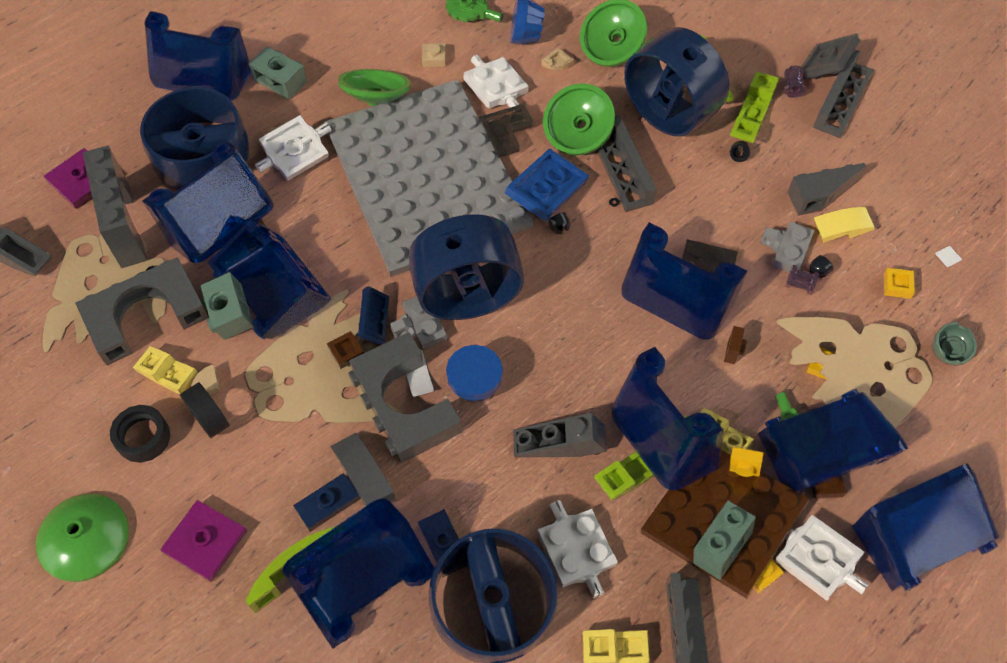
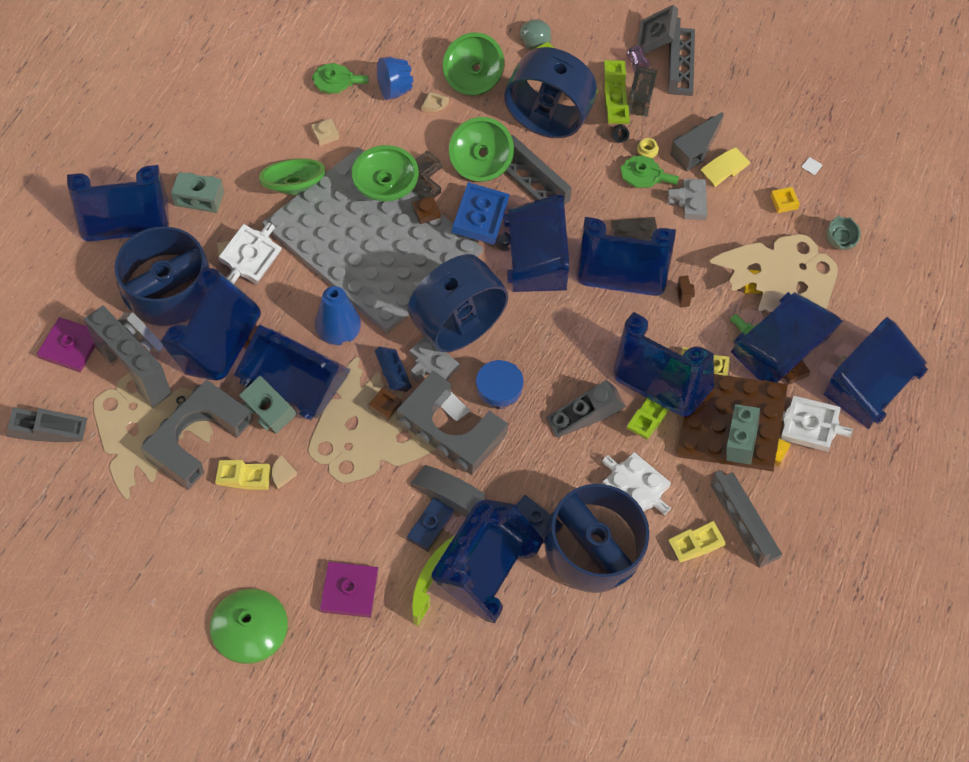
camera: 25 degrees left, 0 degrees up
black tyre [110,405,171,463] -> none
black tyre [180,382,230,438] -> none
white plate [464,55,529,113] -> none
yellow plate [729,447,763,477] -> none
bush [785,265,819,295] -> none
black hinge [810,255,834,278] -> none
none -> light grey hinge [118,312,165,353]
none -> blue cone [315,286,361,345]
none -> bright green dish [352,145,419,202]
none -> reddish brown plate [412,196,441,224]
none -> clear blue windscreen [504,195,569,292]
none -> sand green hair [520,19,552,50]
none -> bright green piece [621,155,679,188]
none -> clear smoke slope [628,66,658,117]
none -> light yellow plate [637,138,659,158]

